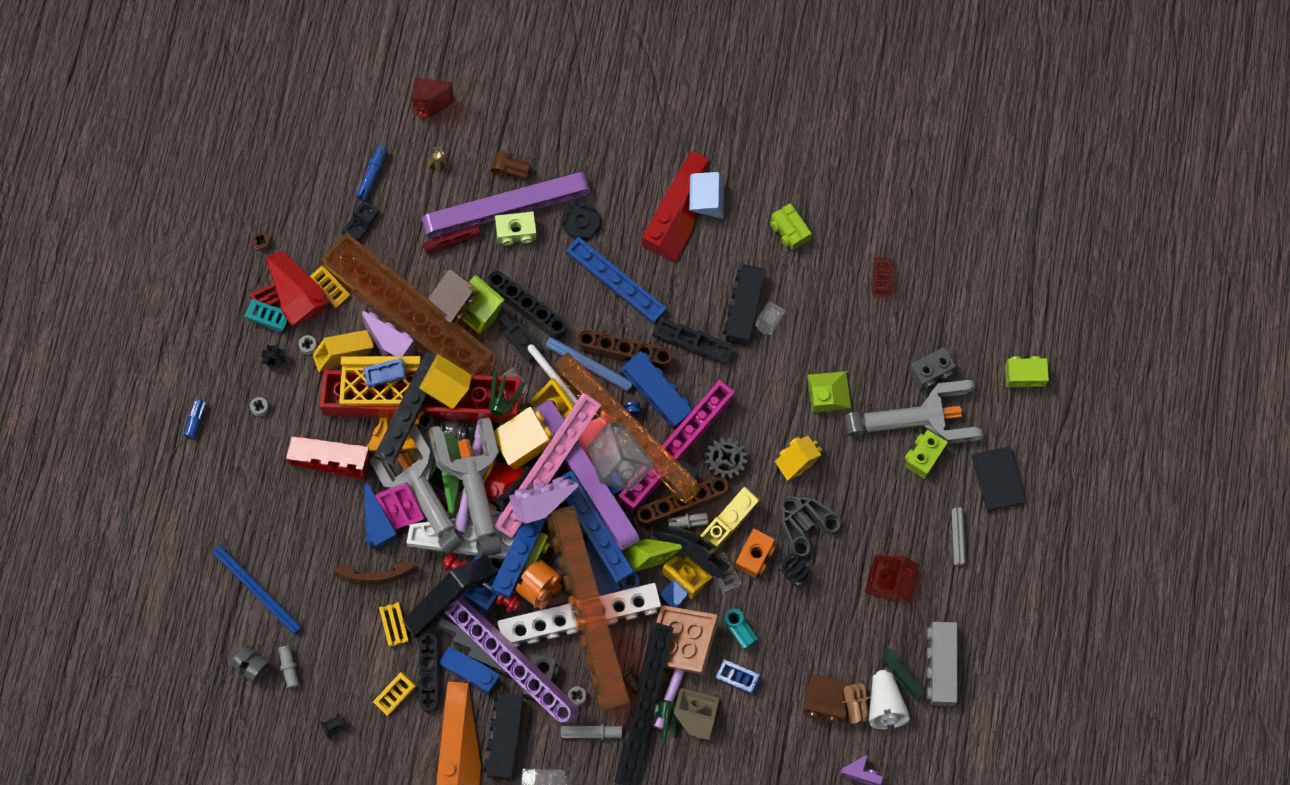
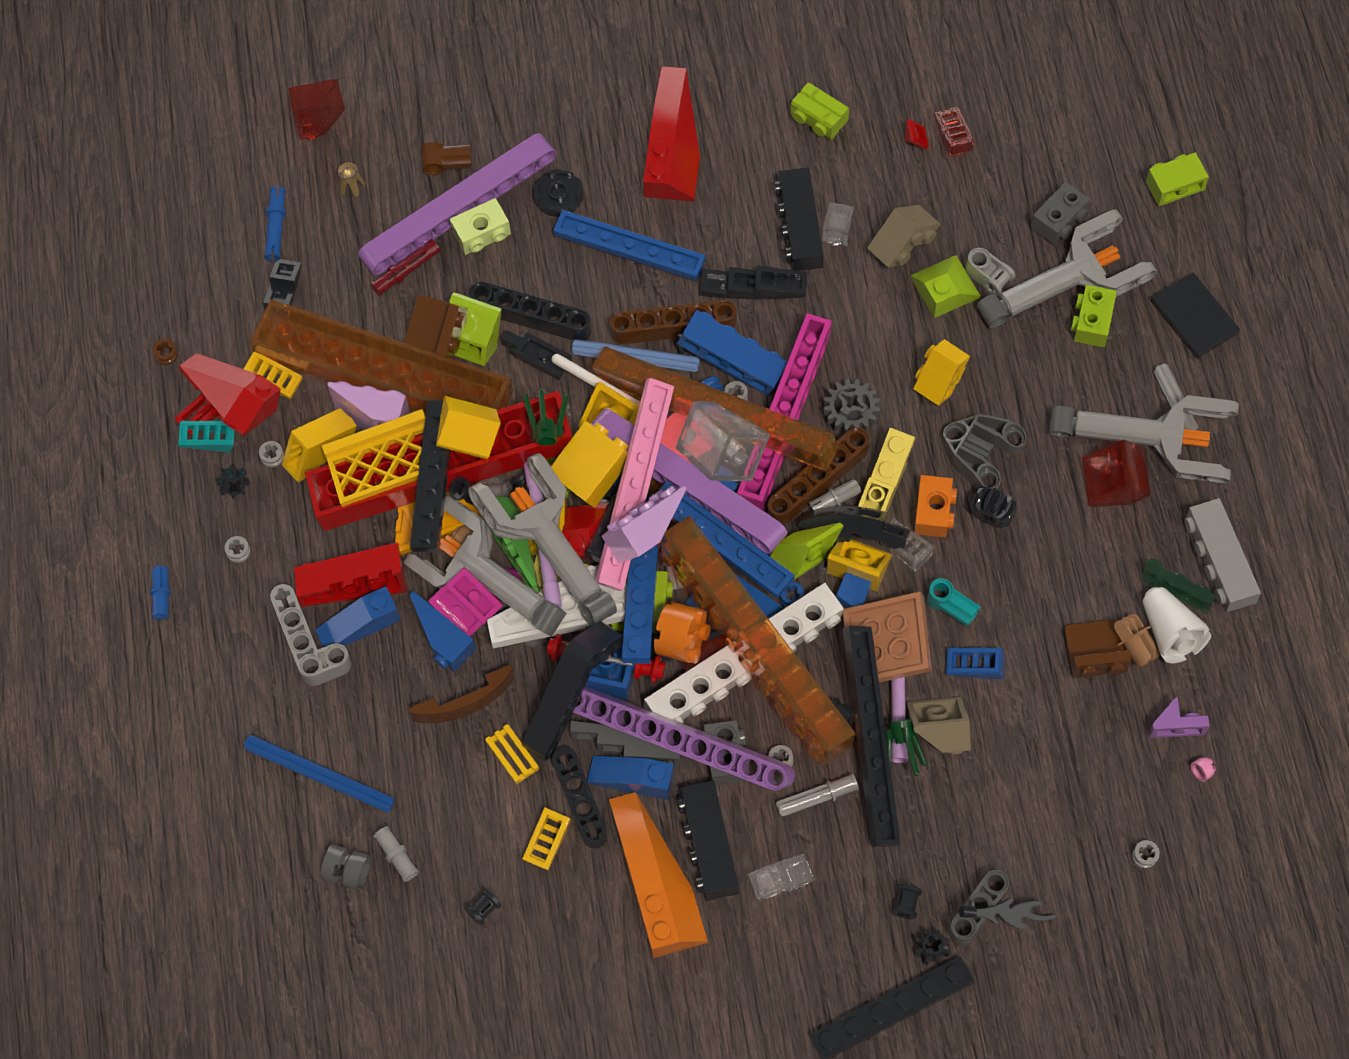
camera: 10 degrees left, 5 degrees down
plate [363,358,407,388] -> none
light blue slope [690,172,724,219] -> none
none -> light grey beam [270,584,352,686]
none -> blue slope [315,586,401,647]
none -> light grey bush [724,381,748,408]
none -> dark tan brick [868,205,940,268]
none -> red slope [904,119,929,149]
none -> light grey piece [965,248,1015,296]
none -> light grey piece [1049,395,1239,483]

